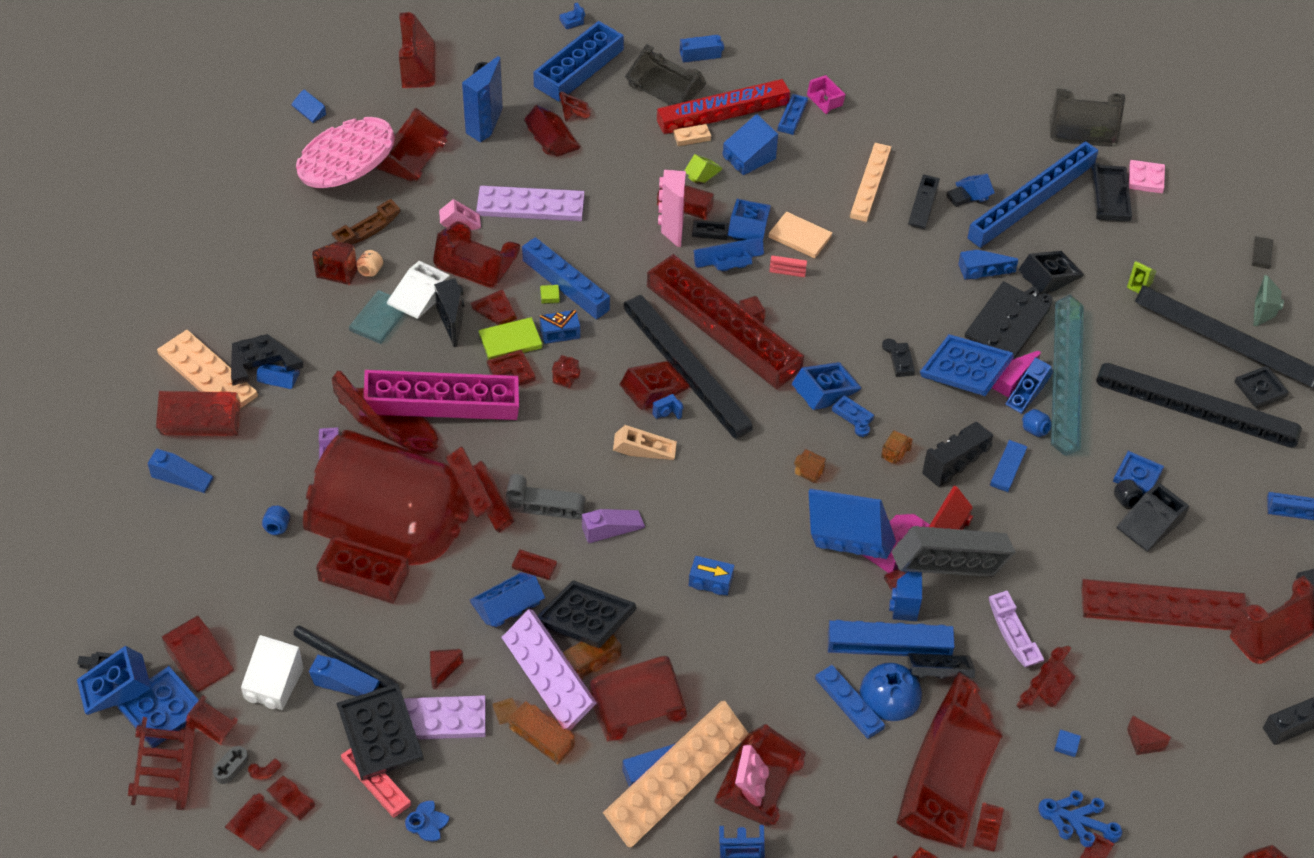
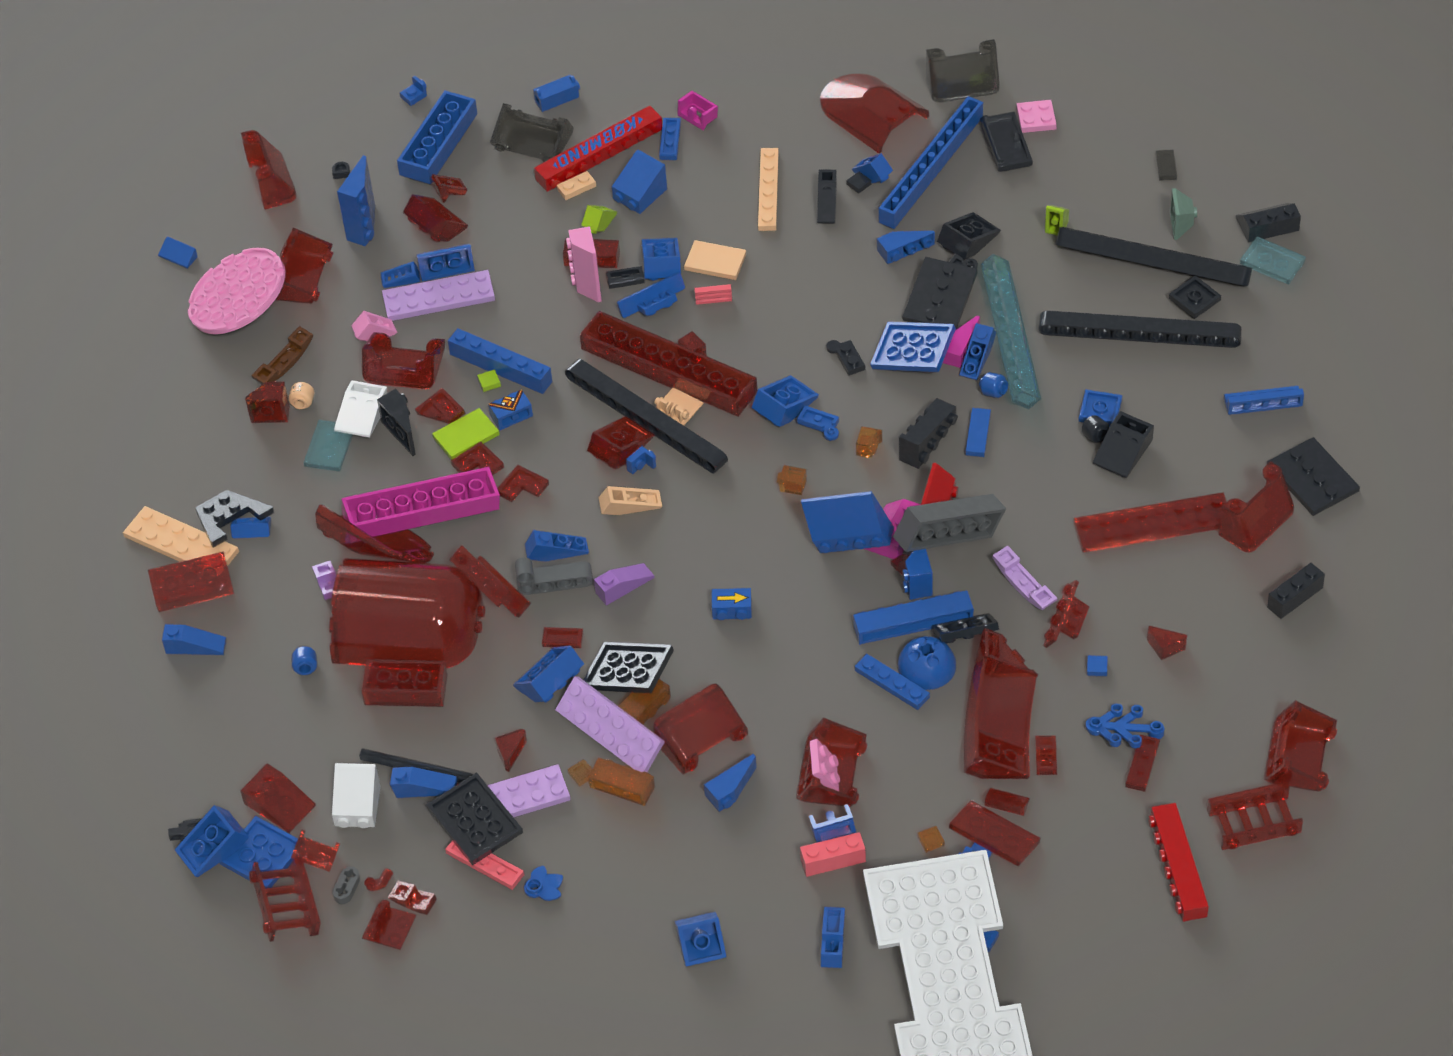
camera: 10 degrees left, 0 degrees up
clear red brick [552,355,581,388] -> none
light nougat plate [603,701,749,847] -> none
none -> blue slope [381,261,421,288]
none -> blue slope [416,244,475,282]
none -> clear red plate [497,465,549,502]
none -> blue slope [525,530,589,562]
none -> light nougat hinge [654,387,704,426]
none -> clear red windscreen [820,74,929,153]

